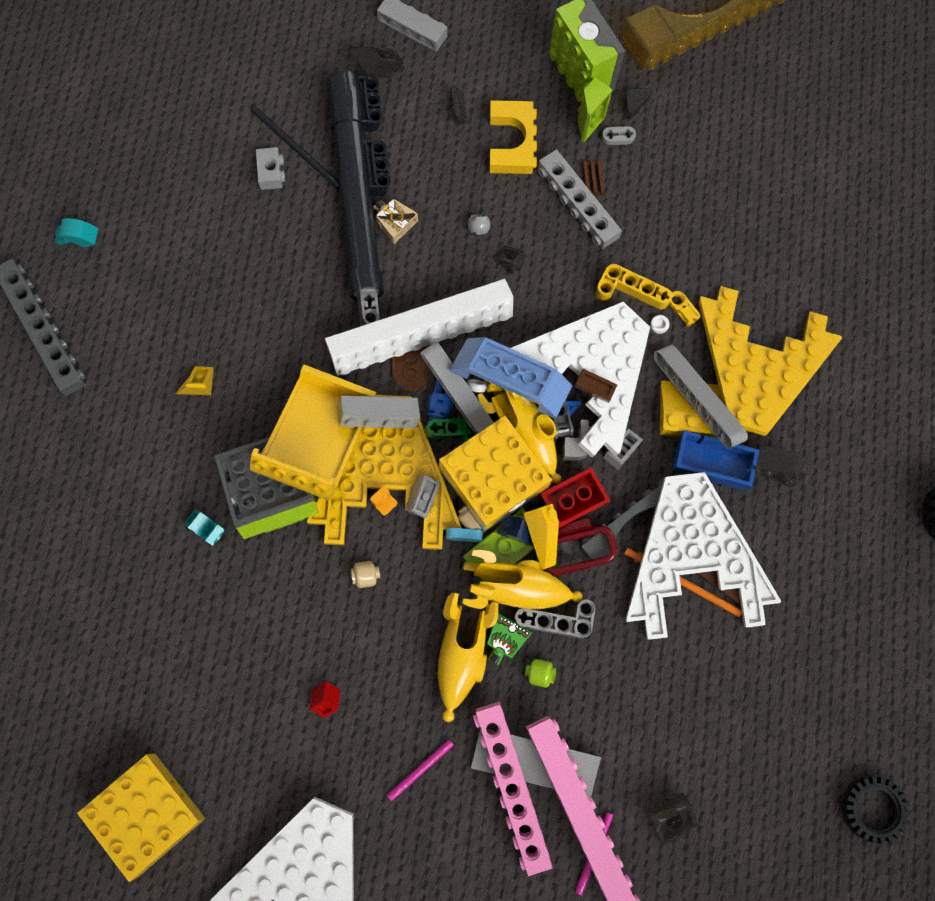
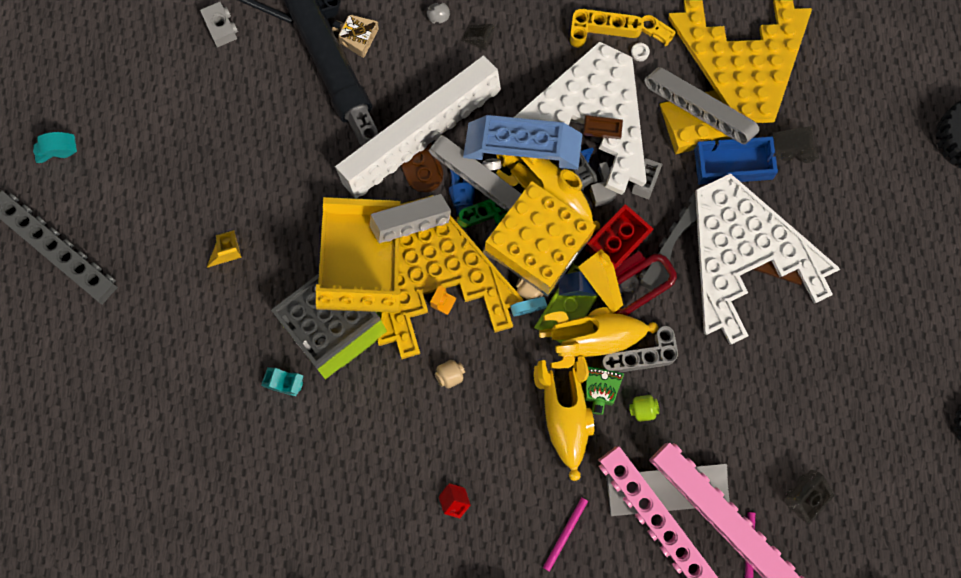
camera: 15 degrees left, 0 degrees up
light grey slope [405,475,440,518] -> none
orange bar [624,547,742,617] -> none

